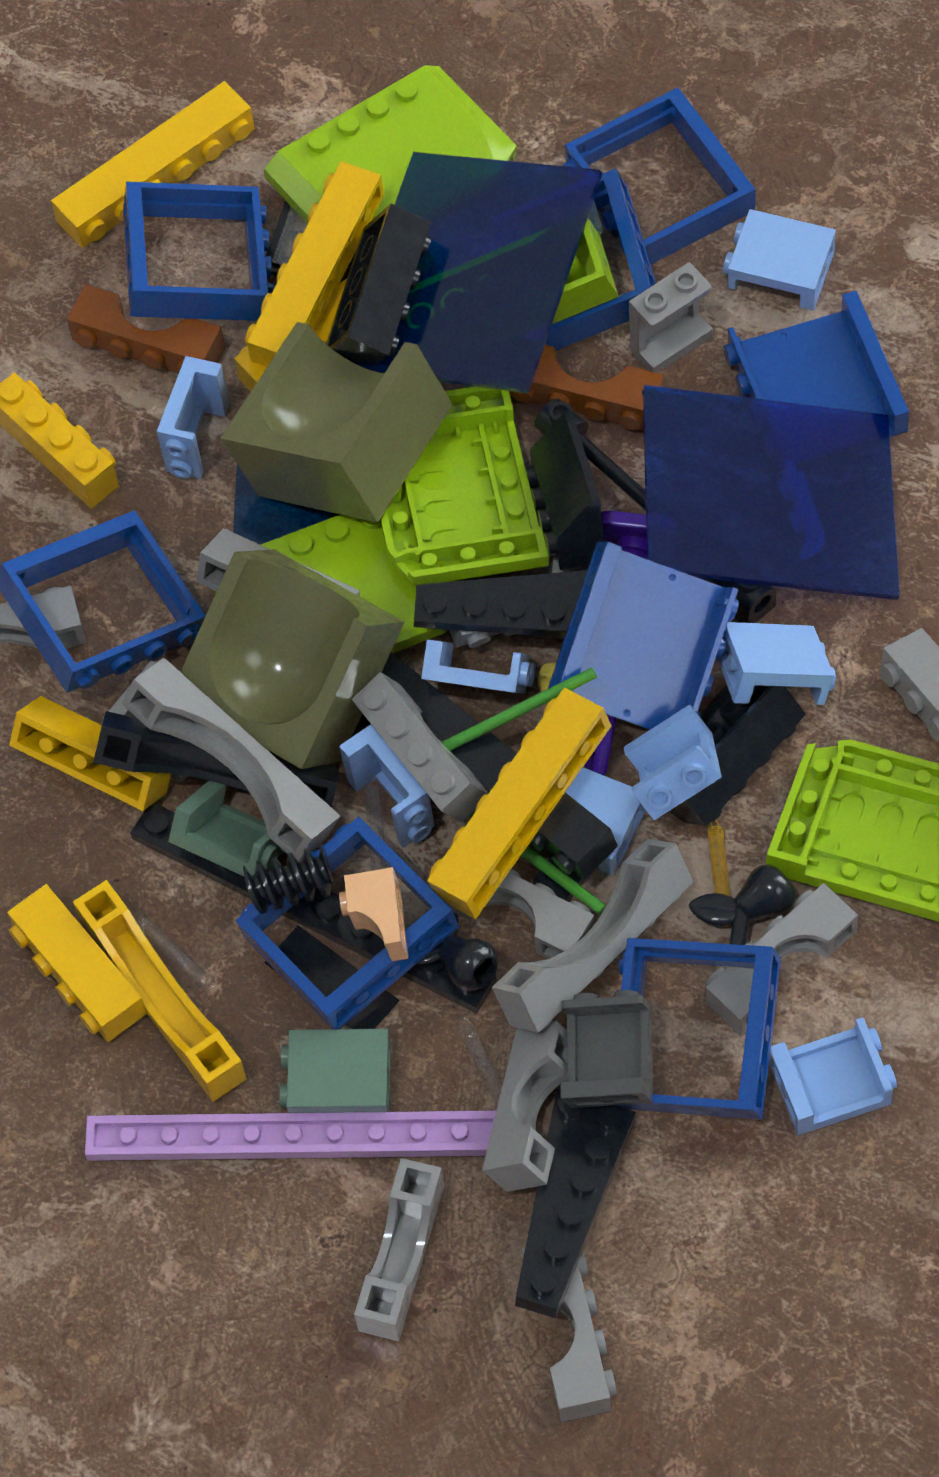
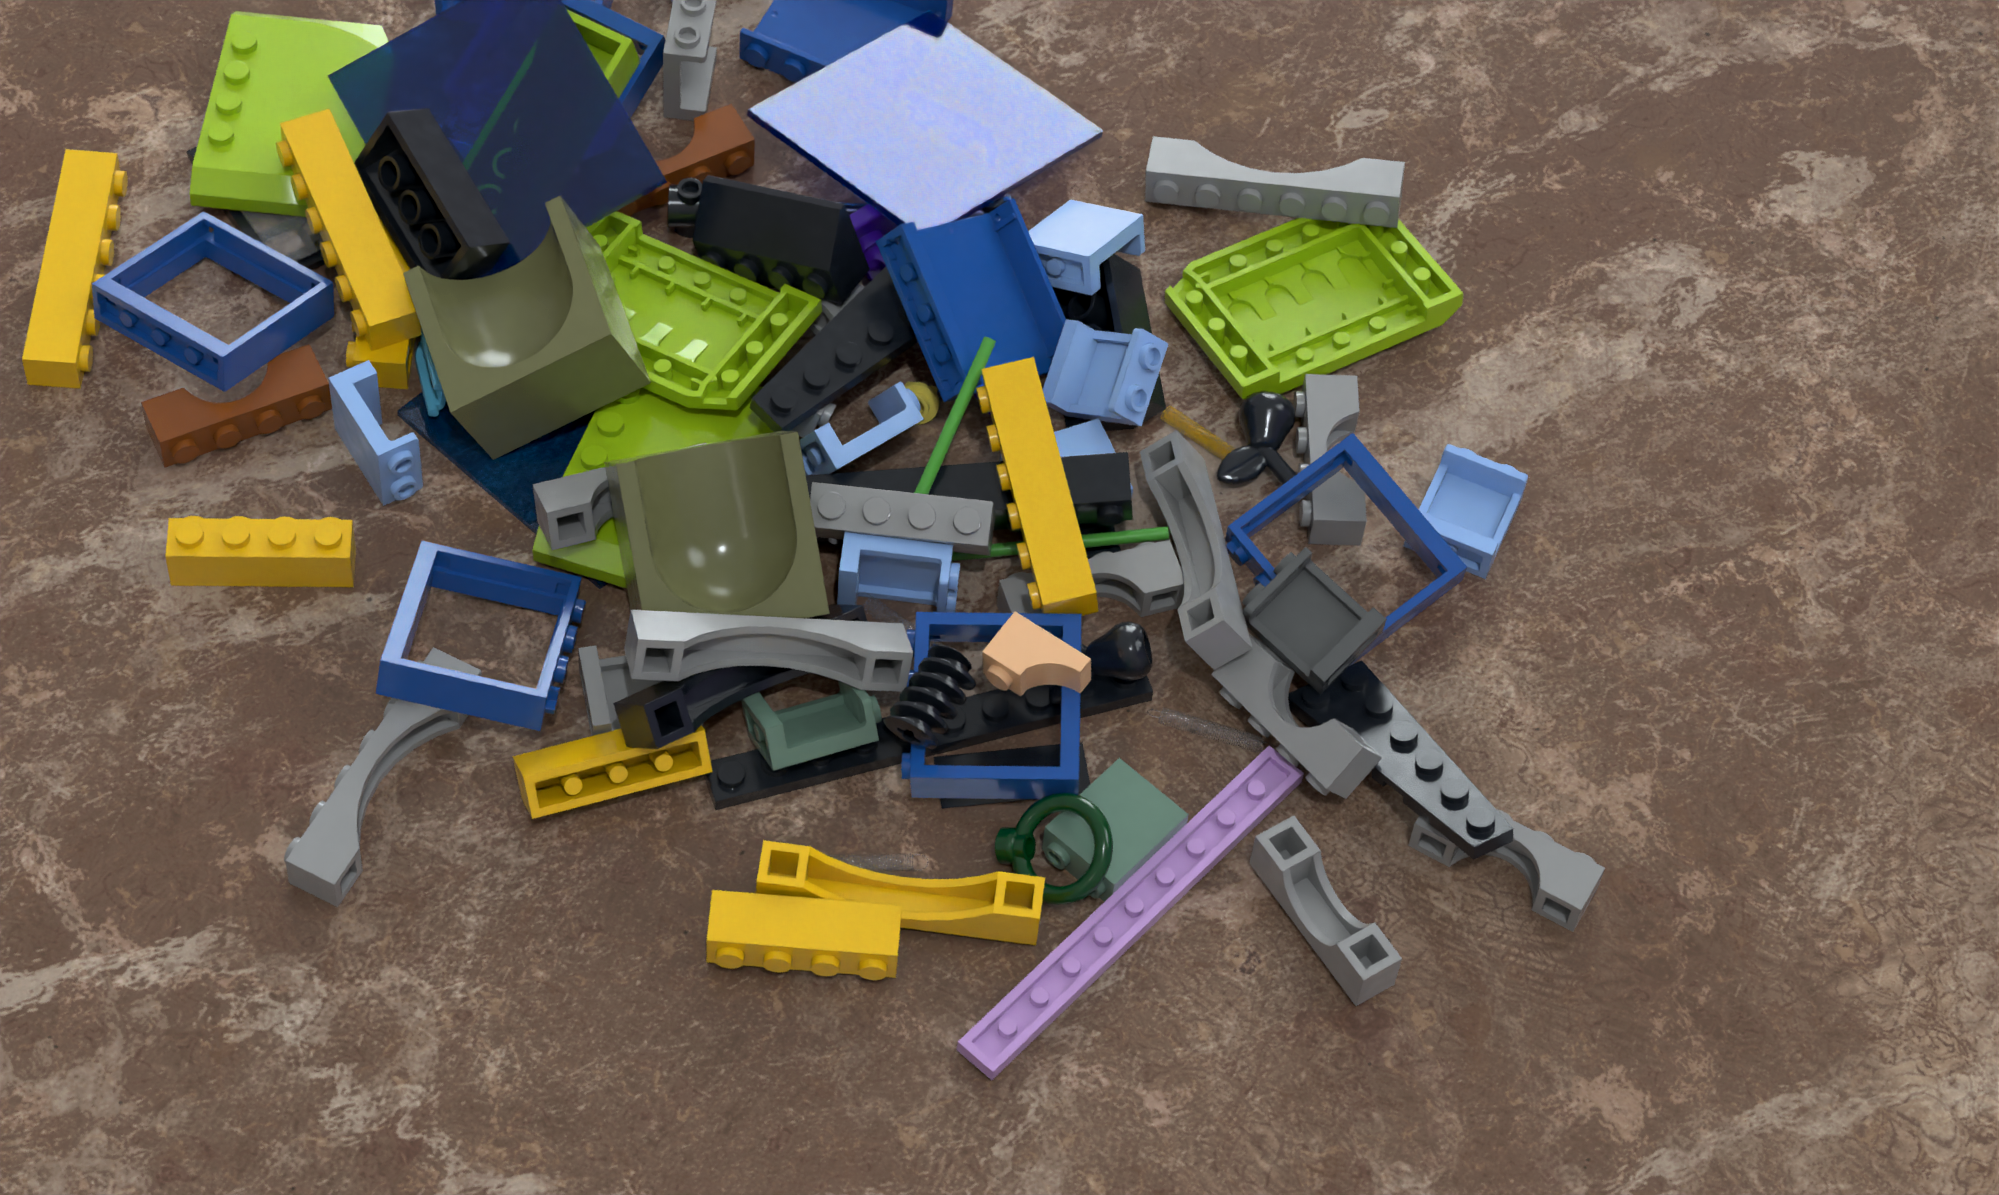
camera: 60 degrees left, 5 degrees down
none -> dark green piece [995,793,1113,905]

